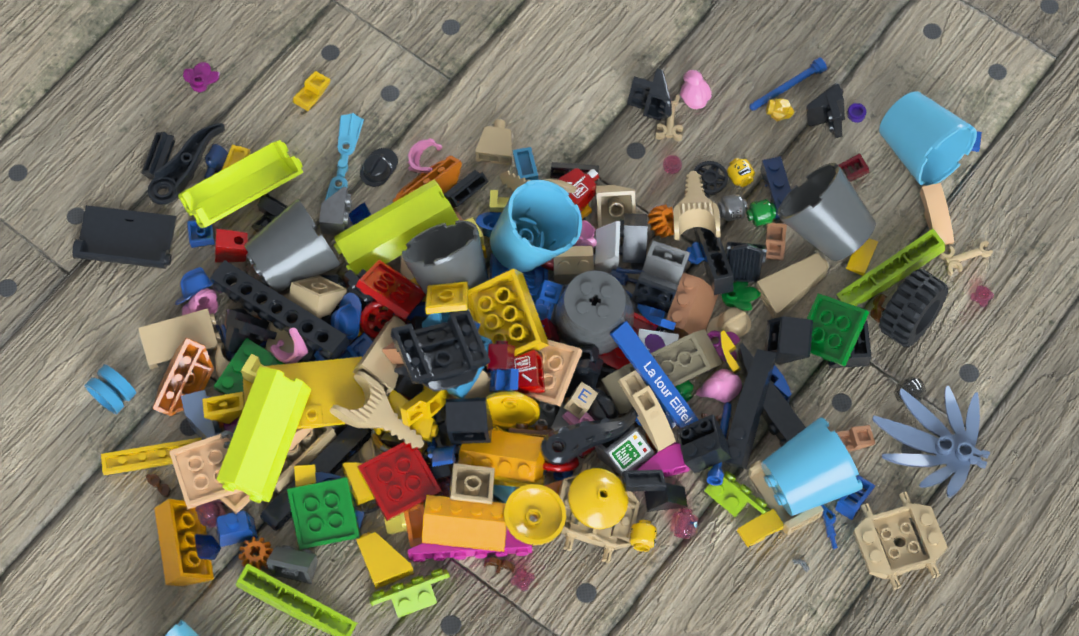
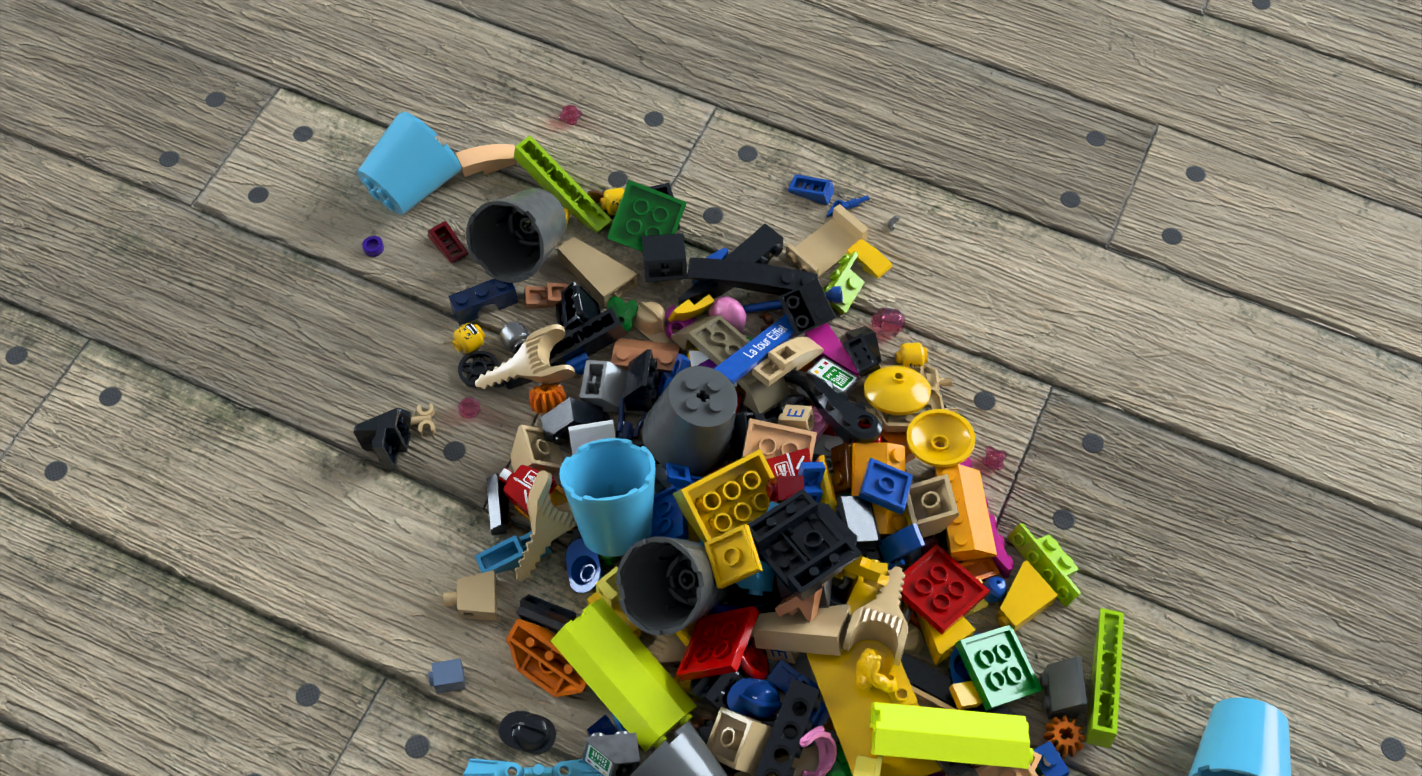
camera: 105 degrees left, 5 degrees down
bright pink helmet [408,139,442,174] -> none
reddish brown piece [484,557,515,574] -> none
light yellow panel [490,190,510,212] -> none
bright pink hair [679,70,712,109] -> none
green head [746,199,776,226] -> none
blue piece [749,57,827,111] -> none
medium azure cone [761,417,862,516] -> none
yellow rock [766,98,794,121] -> none
black piece [806,83,845,139] -> none
nougat slope [836,425,875,452] -> none
tan piece [853,492,948,590] -> none
sand blue plant [872,386,990,498] -> none
black tyre [879,269,949,347] -> none
clear smoke head [894,376,926,404] -> none
tan bar [939,241,993,276] -> none
none -> sand blue brick [428,658,466,694]
none -> yellow head [600,187,624,216]
none -> yellow hair [855,648,898,692]
none -> blue tile [858,458,913,515]
none -> blue piece [983,577,1007,603]

